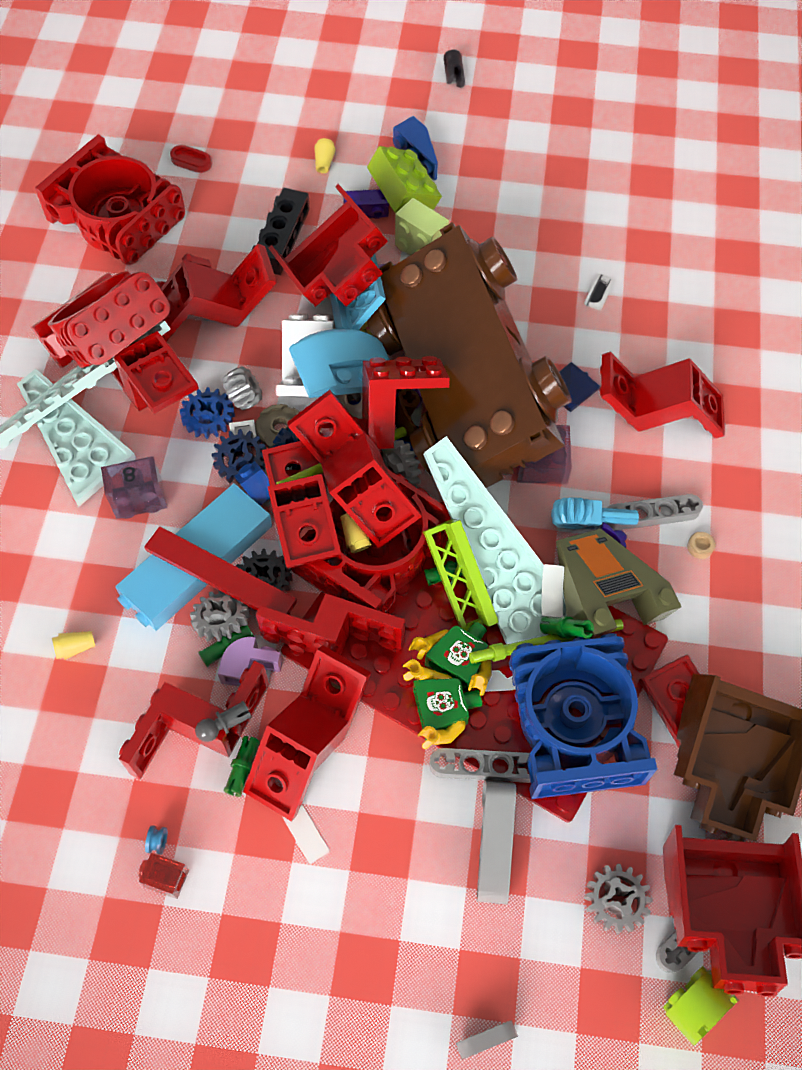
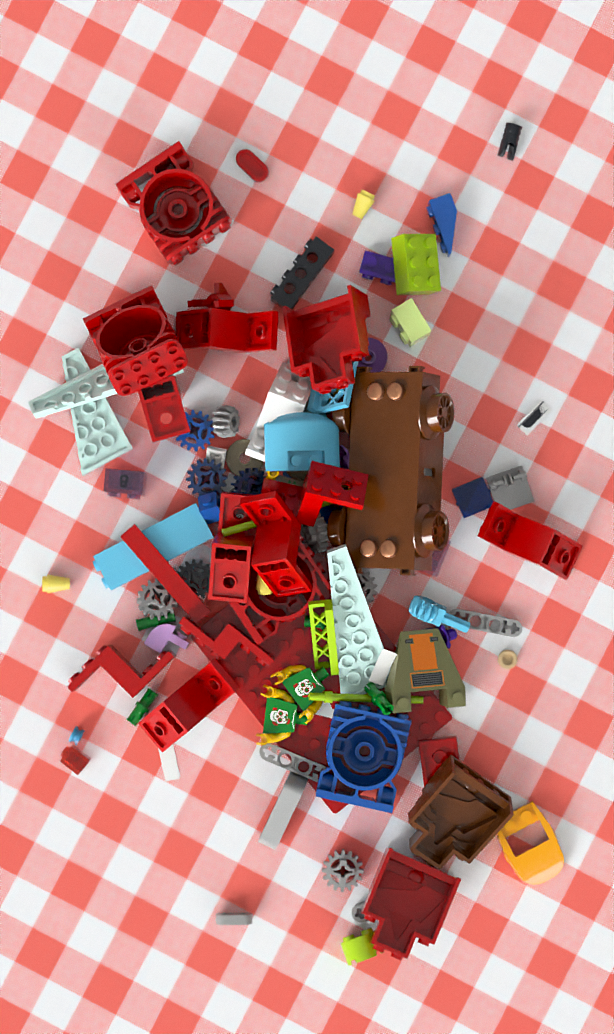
camera: 20 degrees right, 25 degrees up
dark grey pin [195,701,252,742] -> none
none -> light grey hinge [486,465,534,510]

